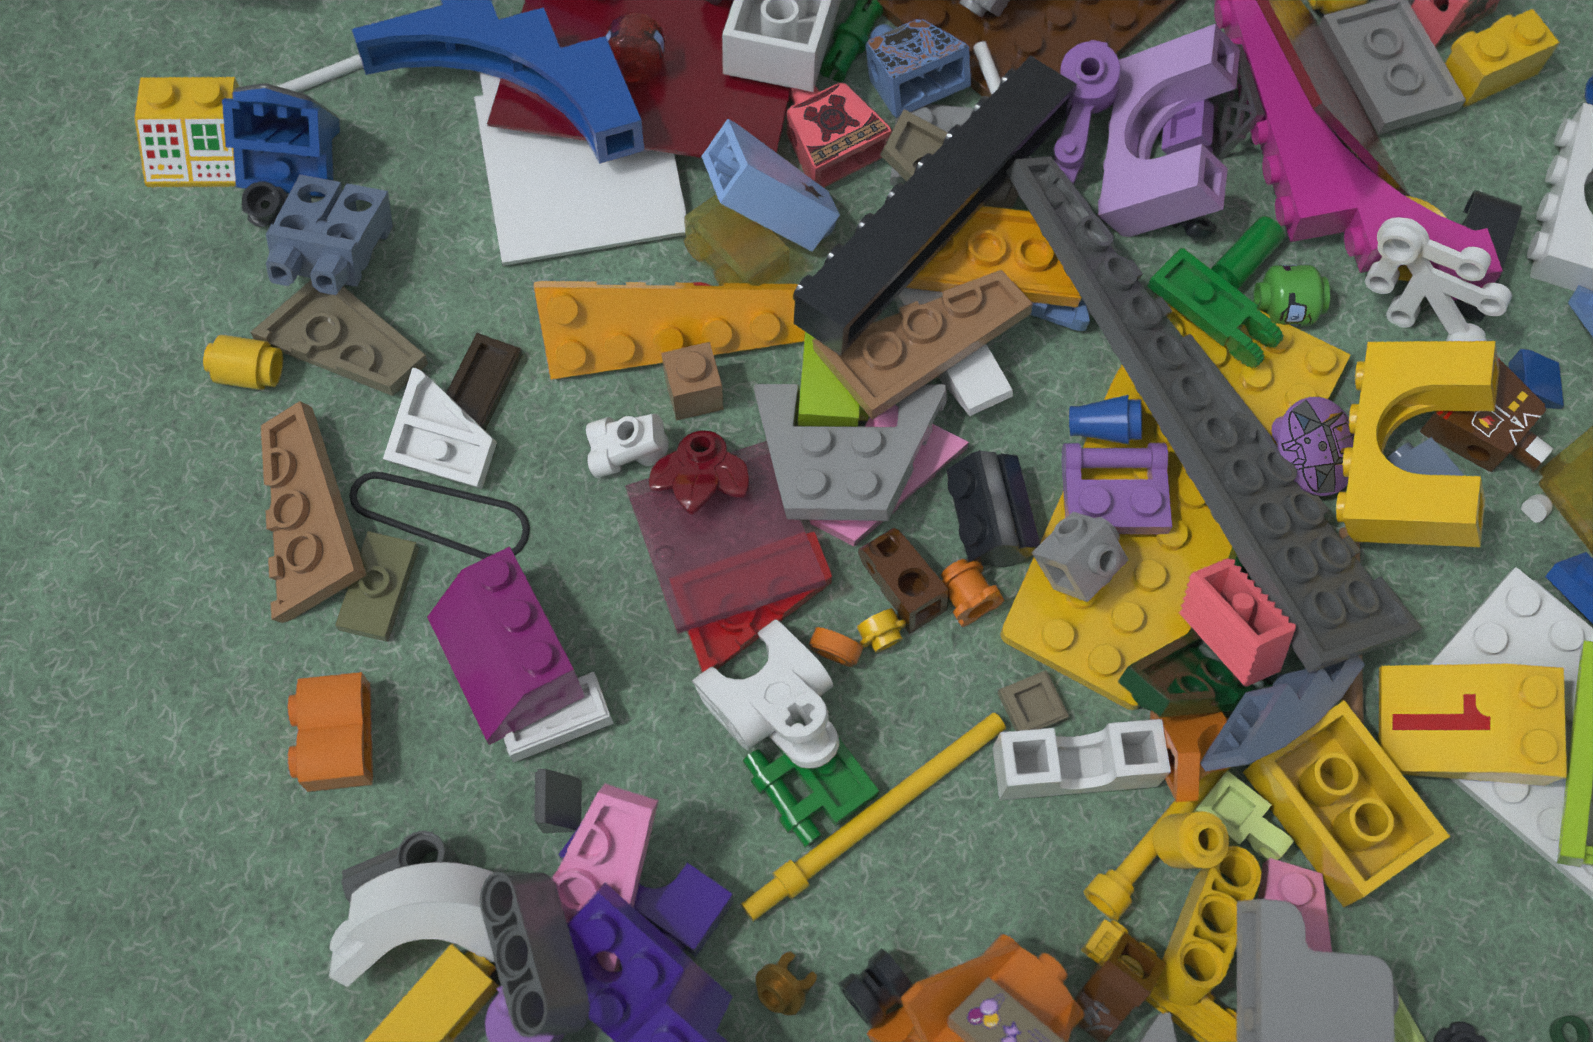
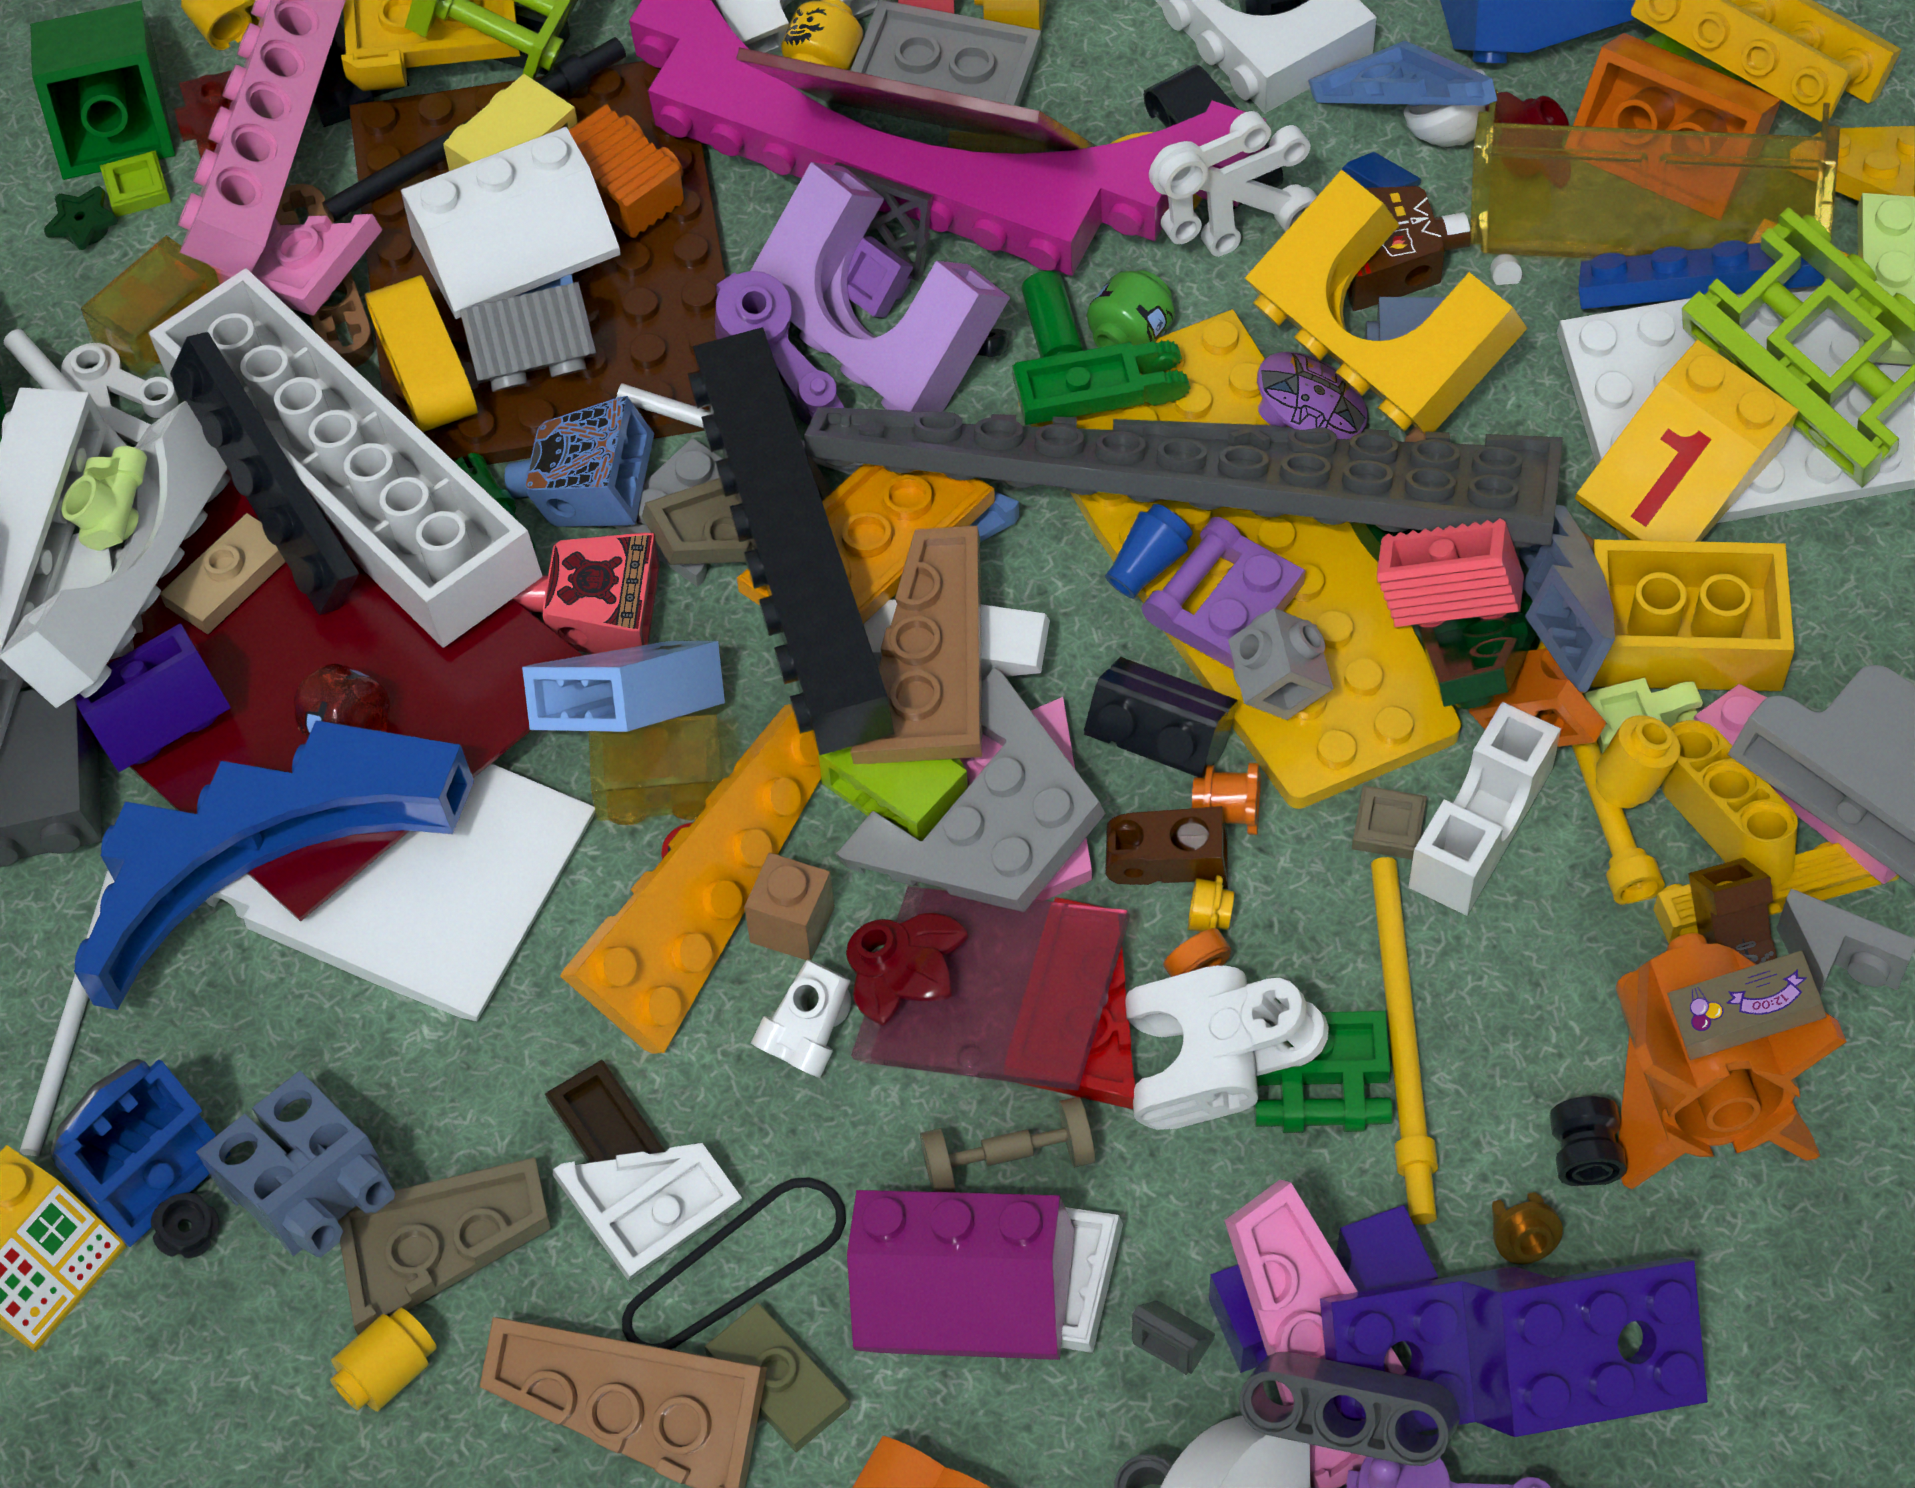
camera: 50 degrees left, 10 degrees down
none -> dark tan wheel [920,1096,1095,1193]

